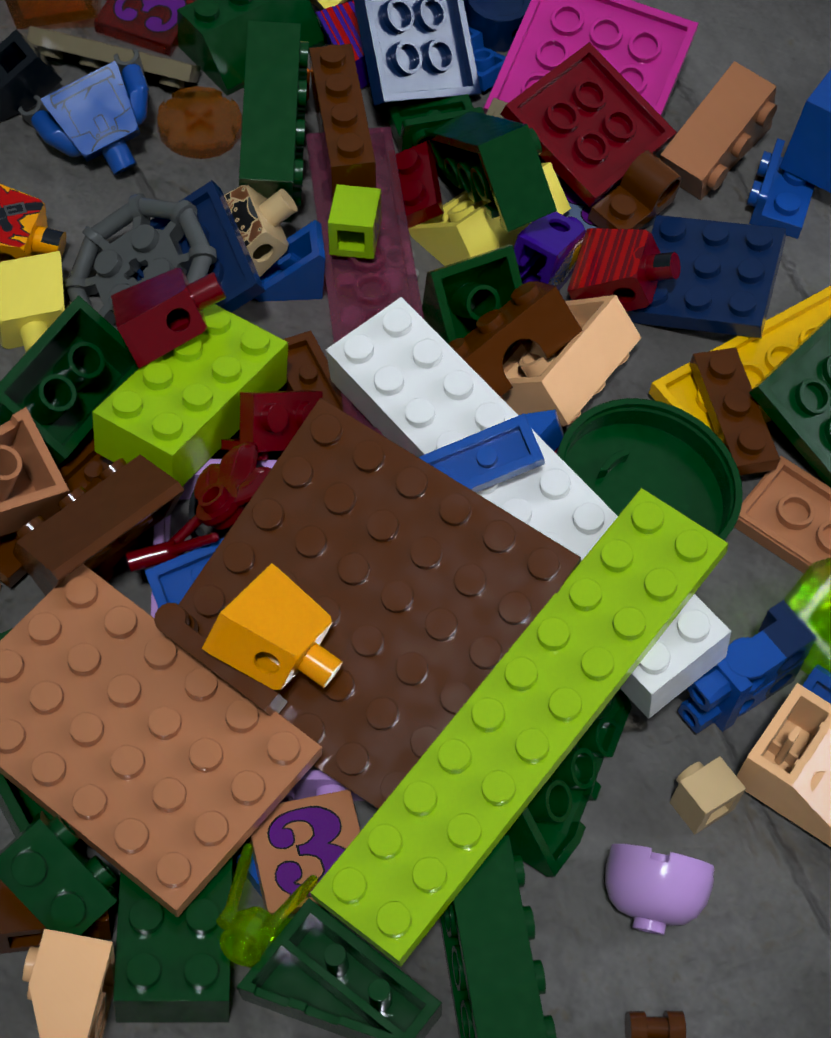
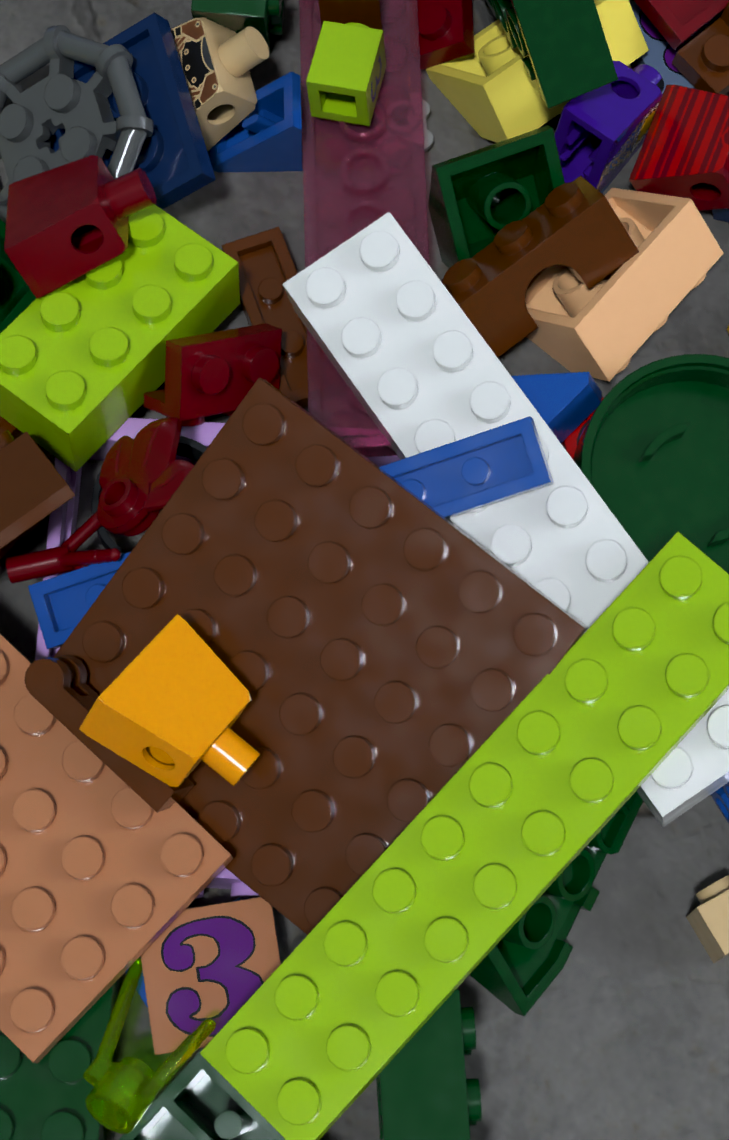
camera: 10 degrees right, 15 degrees up
lavender cylinder [605,844,714,935] -> none

